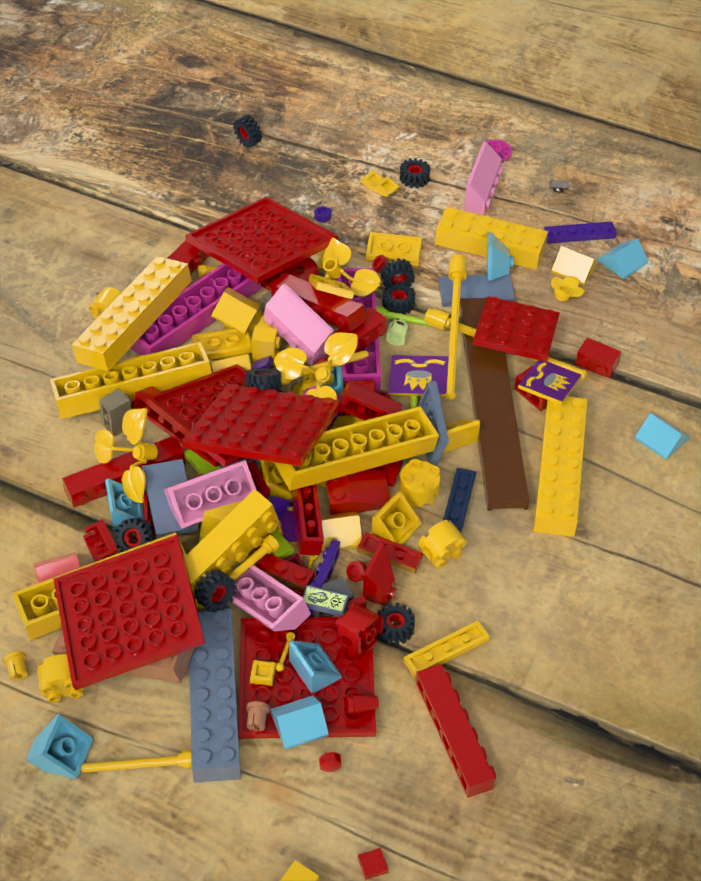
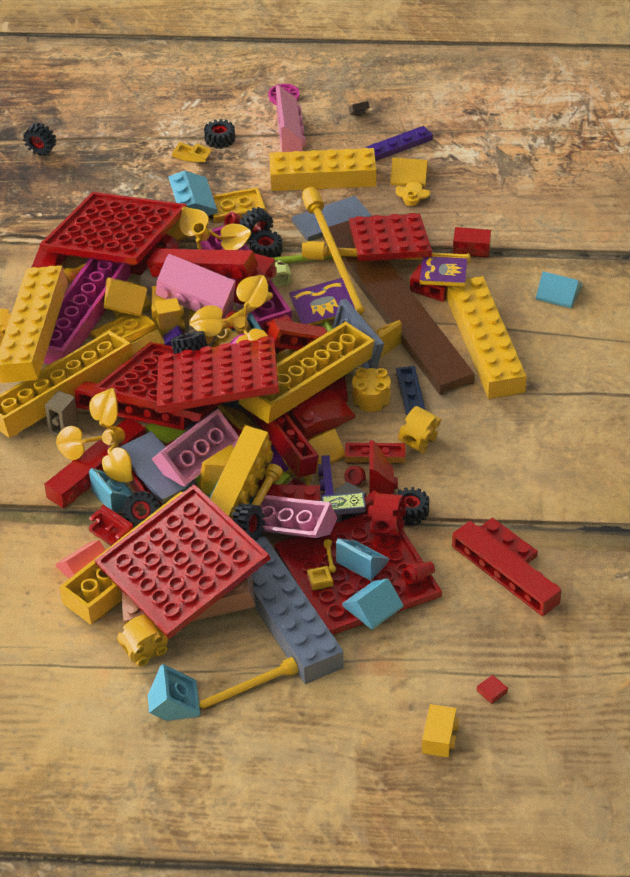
camera: 20 degrees left, 5 degrees down
yellow bush [3,651,28,681] -> none
nougat bush [246,701,269,731] -> none
yellow tile [309,274,354,299] -> none
dark purple tile [314,206,332,223] -> none
red tile [319,752,342,772] -> none
yellow slope [372,491,422,545] -> none
yellow plate [403,621,490,678] -> none
medium azure slope [487,233,513,280] -> none
medium azure slope [598,239,648,279] -> none
none -> medium azure slope [168,171,218,216]
none -> red plate [480,517,538,563]

